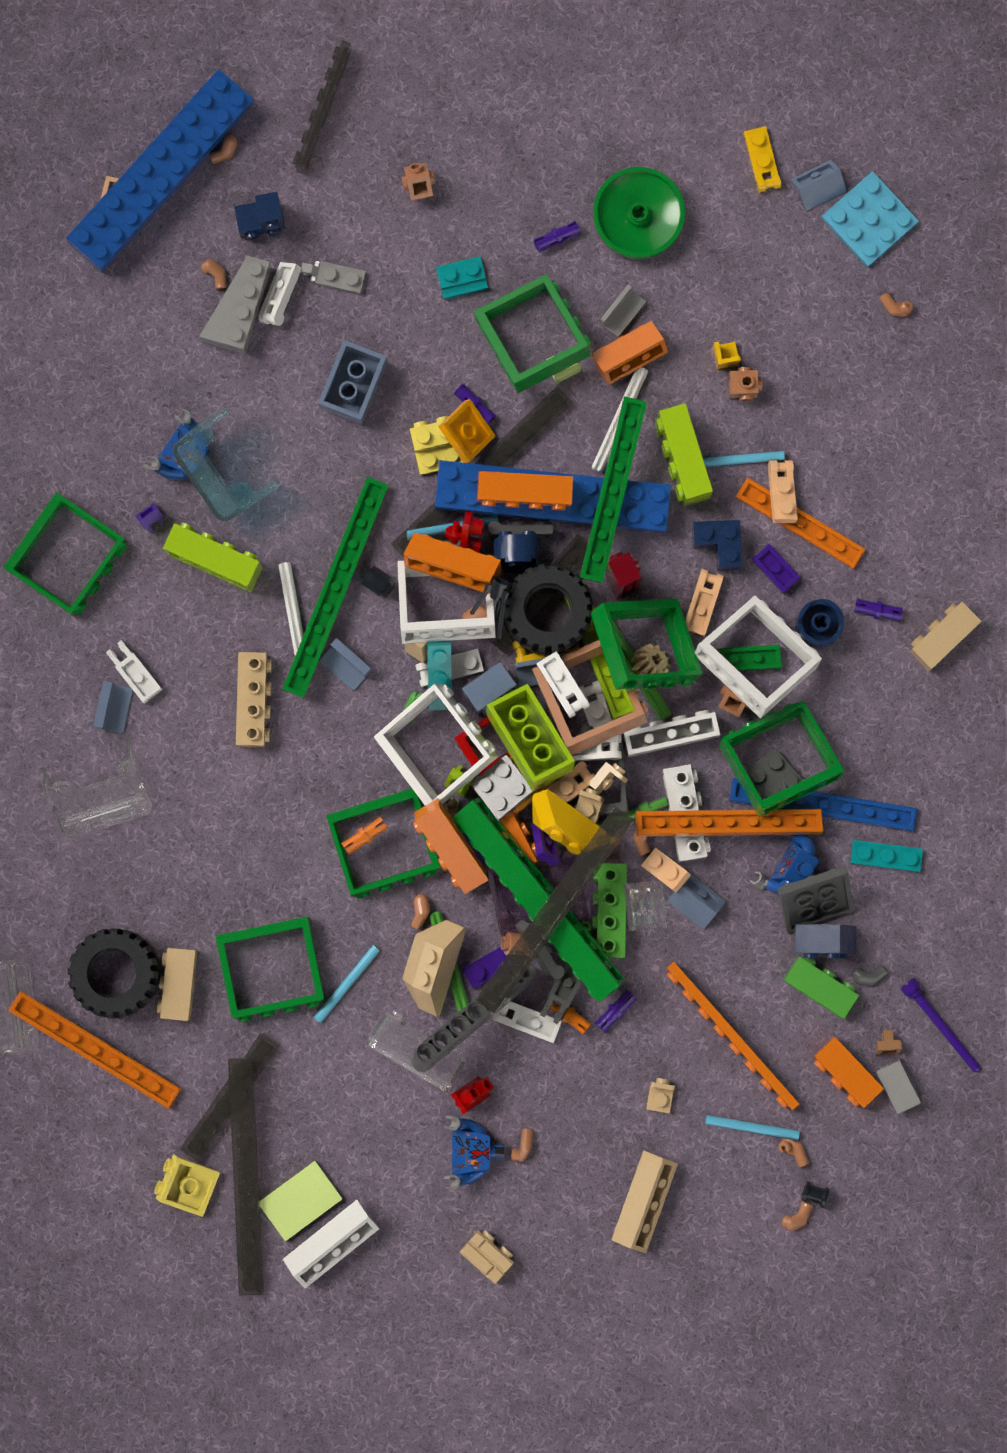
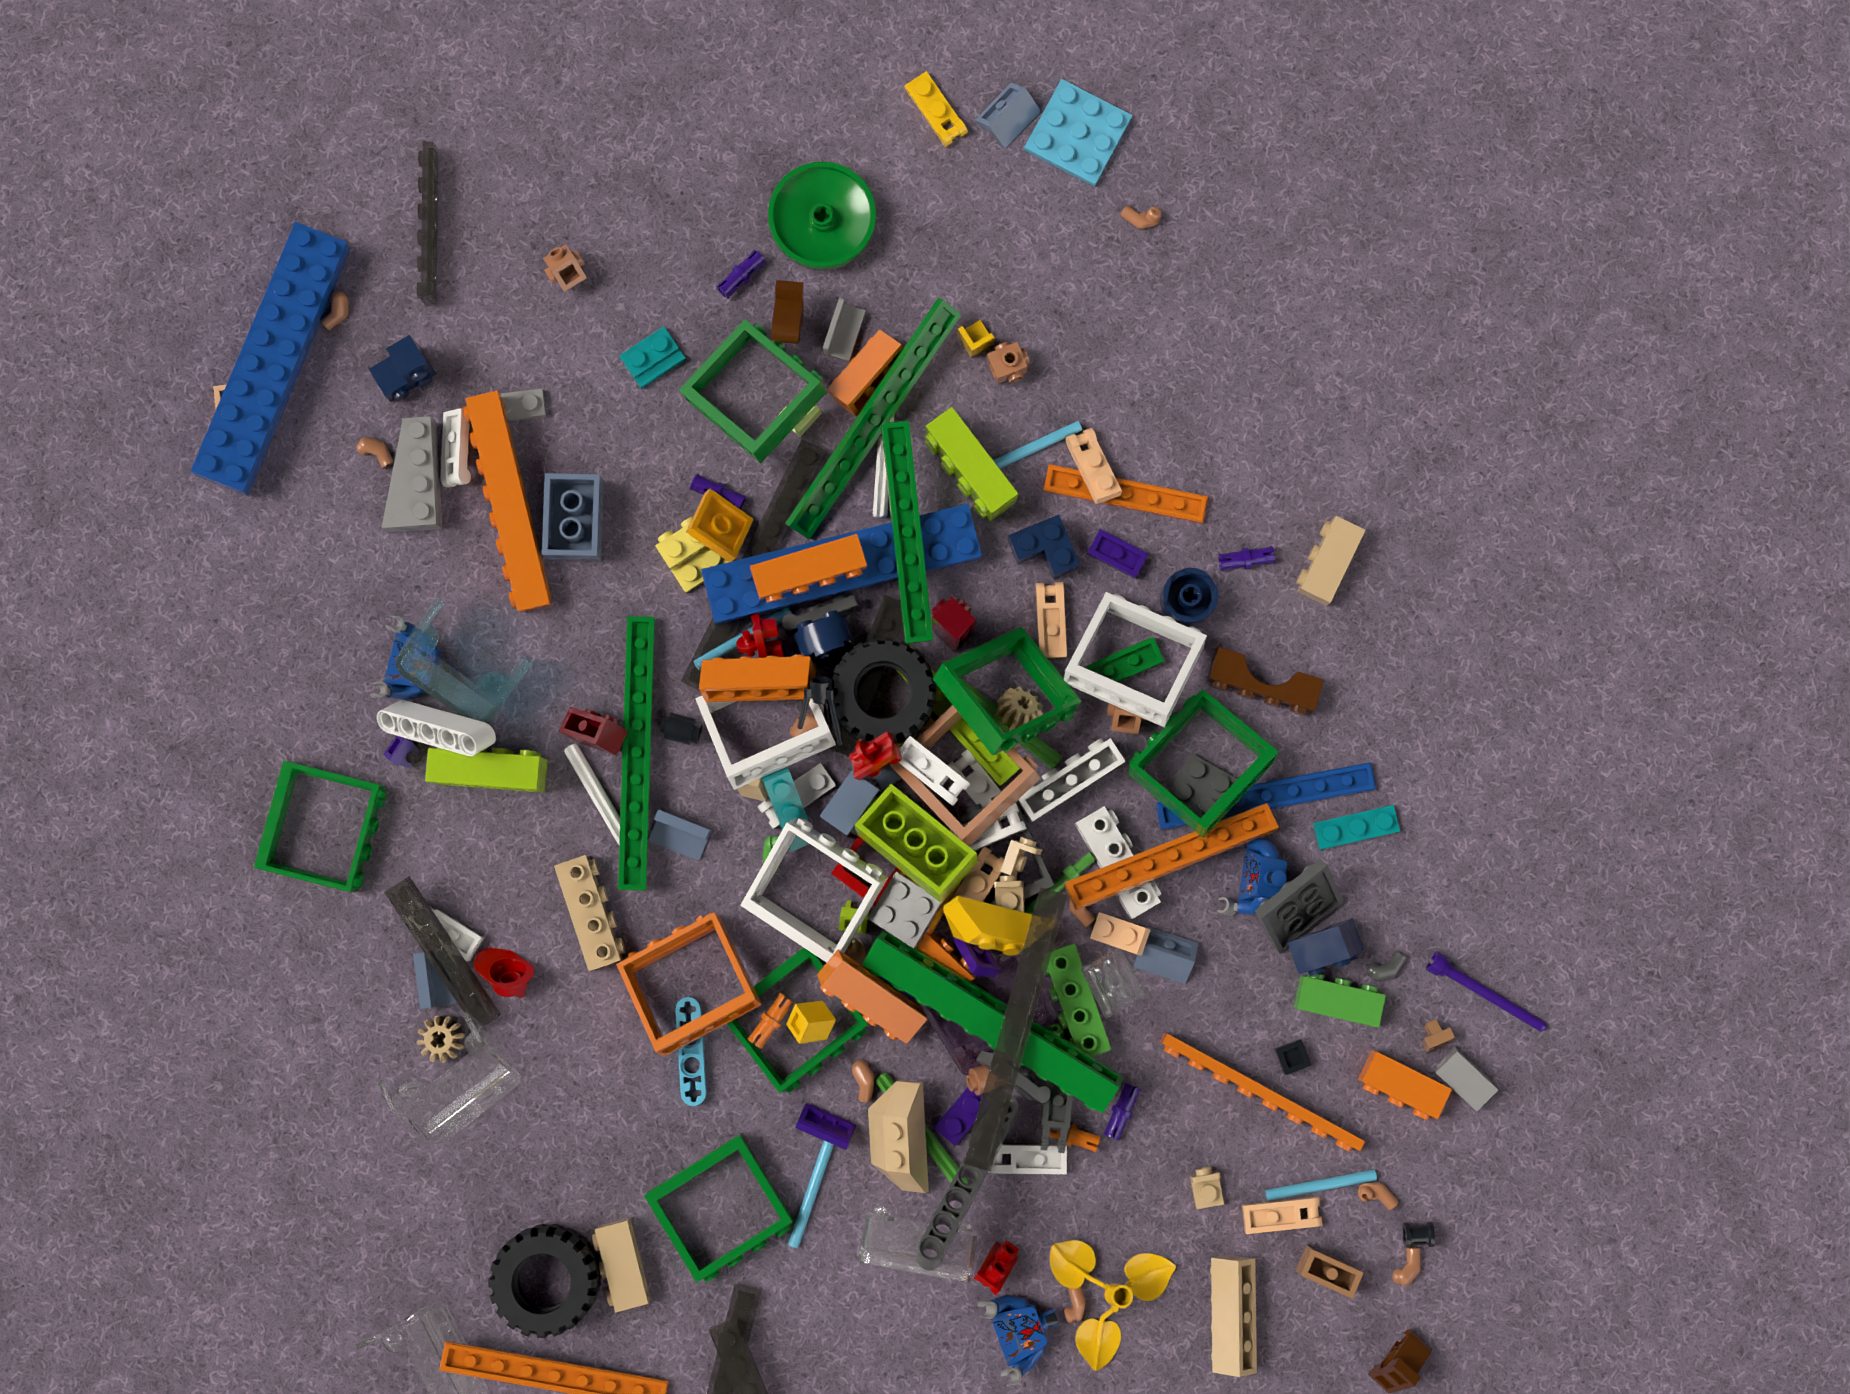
camera: 25 degrees left, 0 degrees up
none -> white beam [377,700,496,756]
none -> clear smoke plate [384,876,501,1030]
none -> tan gear [417,1015,465,1063]
none -> orange brick [463,390,553,612]
none -> red piece [473,947,534,998]
none -> dark red brick [558,707,628,756]
none -> orange window [616,912,762,1057]
none -> medium azure beam [675,997,707,1106]
none -> reddish brown tile [771,280,804,344]
none -> green plate [785,298,962,540]
none -> yellow panel [786,1001,836,1044]
none -> dark purple plate [795,1103,857,1150]
none -> red hips [849,731,902,781]
none -> yellow plant [1049,1240,1176,1371]
none -> reddish brown arch [1206,647,1324,716]
none -> light nougat plate [1242,1196,1323,1234]
none -> black plate [1274,1039,1311,1075]
none -> medium nougat brick [1295,1245,1364,1299]
none -> reddish brown tile [1368,1329,1432,1393]

